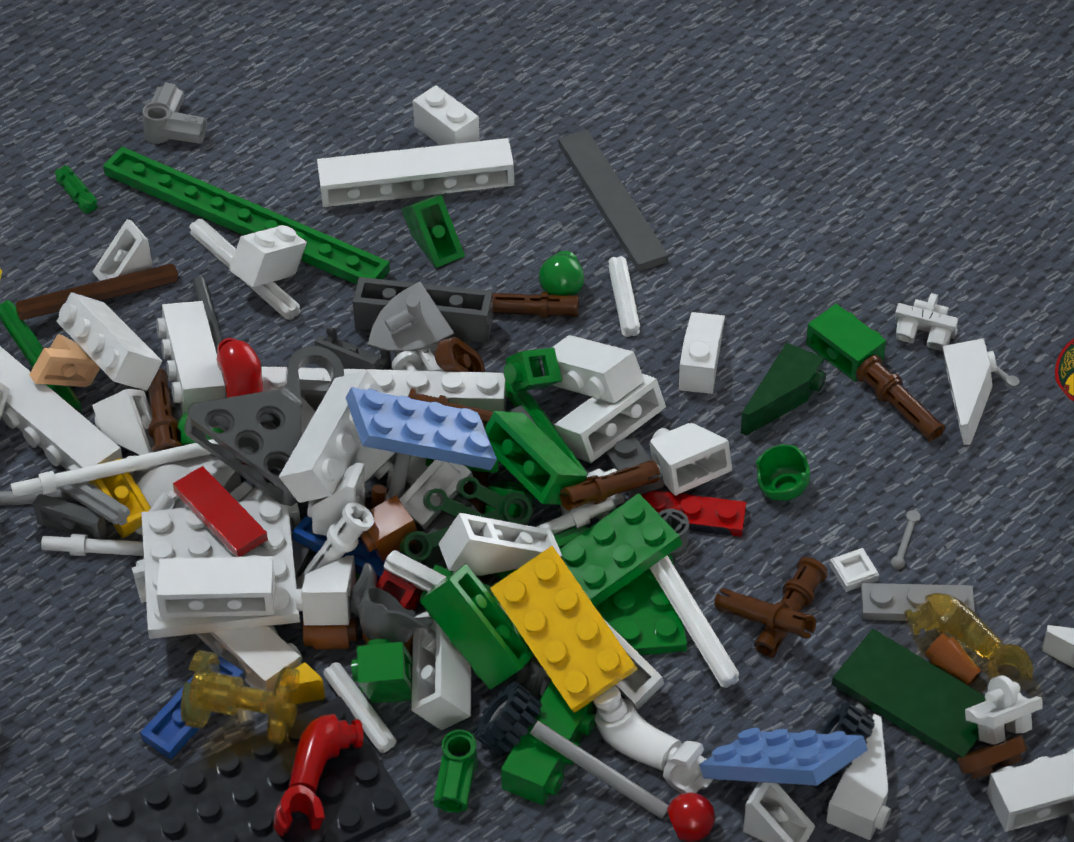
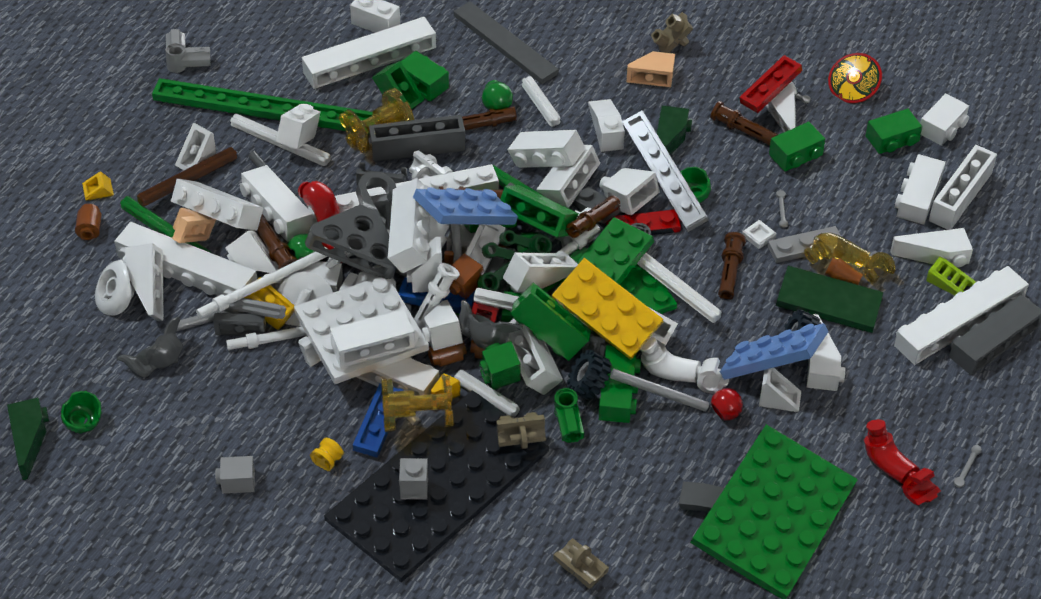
camera: 20 degrees left, 0 degrees up
green axle [55,165,98,214] -> none
red tile [173,466,268,557] -> none
red piece [274,714,363,837] -> none
light grey shield [368,281,454,352] -> none
reddish brown plate [435,337,485,372] -> none
green brick [504,347,562,392] -> none
reddish brown pin [714,588,816,639] -> none
green brick [806,304,886,382] -> none
white hips [896,293,958,351] -> none
reddish brown plate [956,735,1027,779] -> none
white hips [965,675,1043,744] -> none
none -> yellow wheel [310,438,344,471]
none -> clear yellow piece [339,88,414,153]
none -> light grey brick [399,458,428,499]
none -> green brick [401,51,449,102]
none -> dark tan hips [497,412,546,449]
none -> tile [622,110,709,232]
none -> light nougat slope [626,51,675,87]
none -> dark tan hips [651,12,693,53]
none -> red plate [739,55,802,113]
none -> green brick [769,122,826,172]

